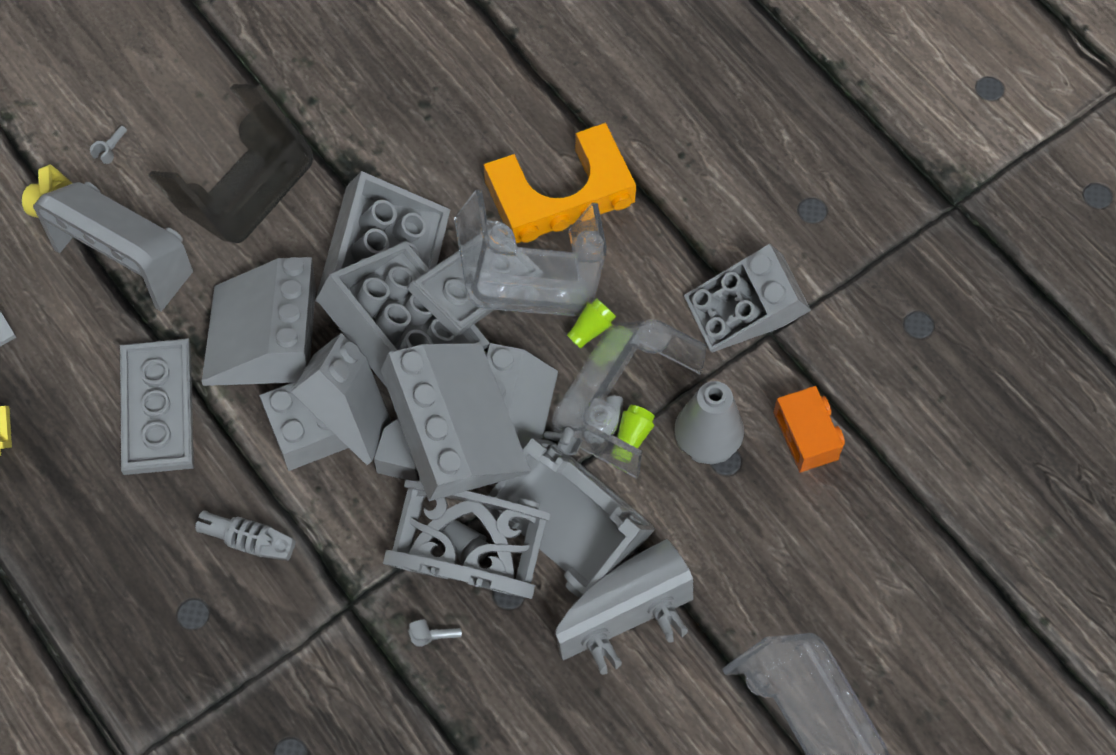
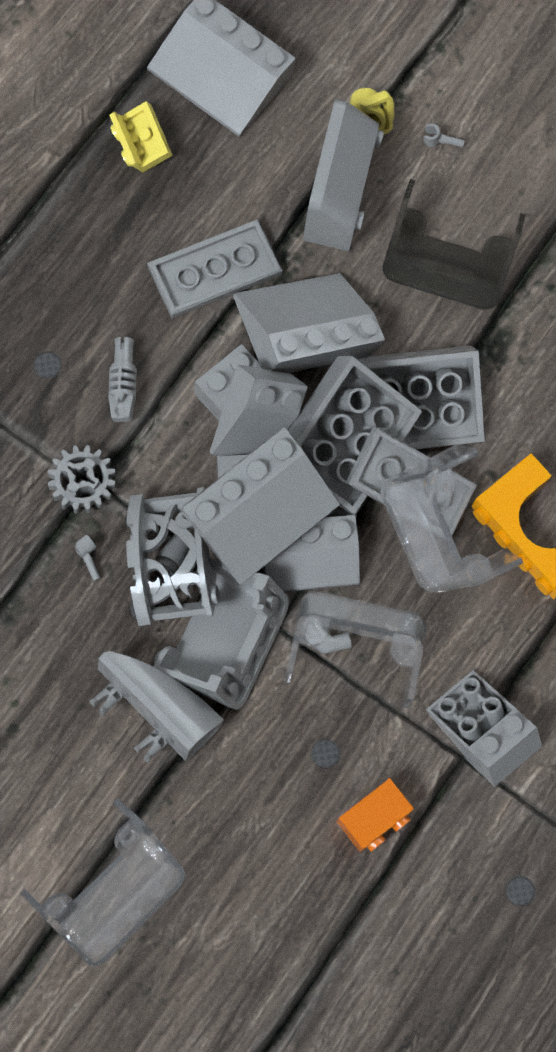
camera: 60 degrees right, 10 degrees up
light grey hand [544,427,583,455] -> none
lime cone [567,298,617,349] -> none
lime cone [613,405,655,459] -> none
light grey cone [674,381,744,464] -> none
none -> light grey gear [48,445,116,514]

